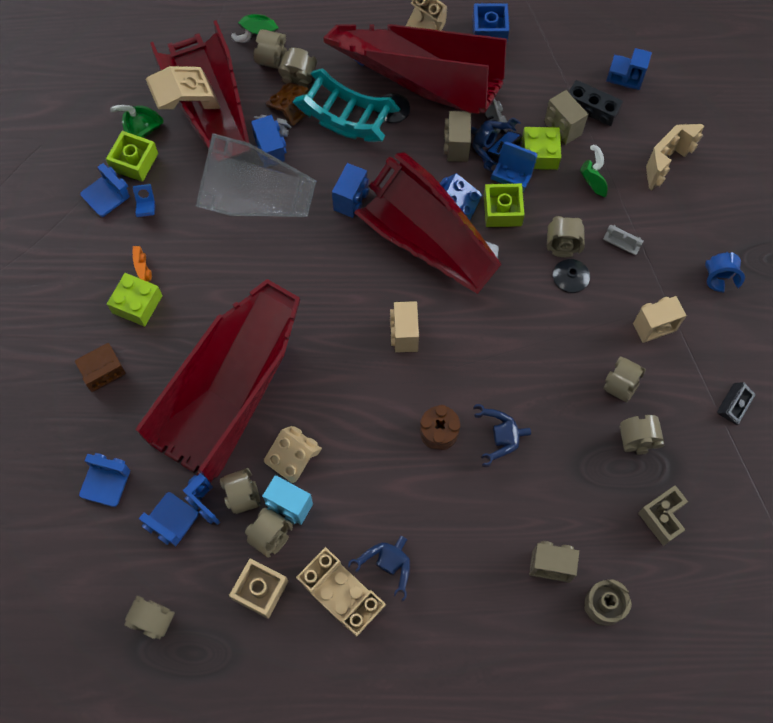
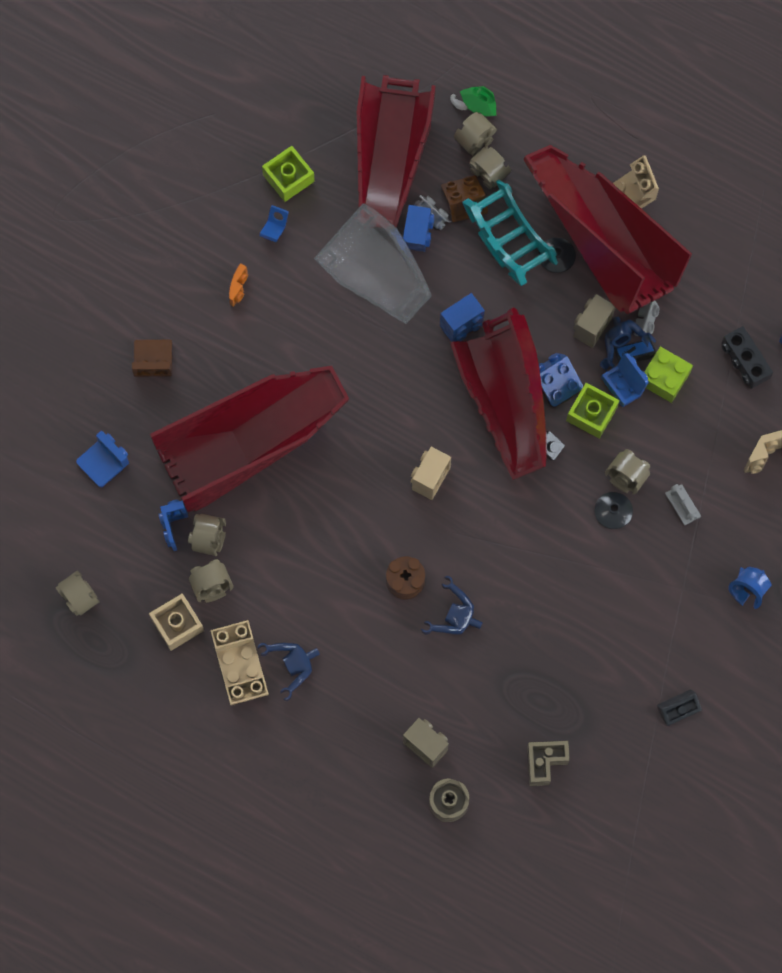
camera: 30 degrees right, 5 degrees up
blue bracket [80,163,130,217] -> none
lime brick [107,273,162,327] -> none
green hat [110,105,164,138] -> none
blue bracket [139,492,199,547] -> none
tan slope [146,66,220,109] -> none
medium azure brick [263,475,313,525] -> none
tan bracket [264,426,322,483] -> none
blue brick [472,3,509,41] -> none
dark tan brick [544,90,588,145] -> none
green hat [580,145,608,198] -> none
dark tan brick [603,356,646,403] -> none
dark tan brick [620,415,664,455] -> none
tan brick [633,296,687,343] -> none

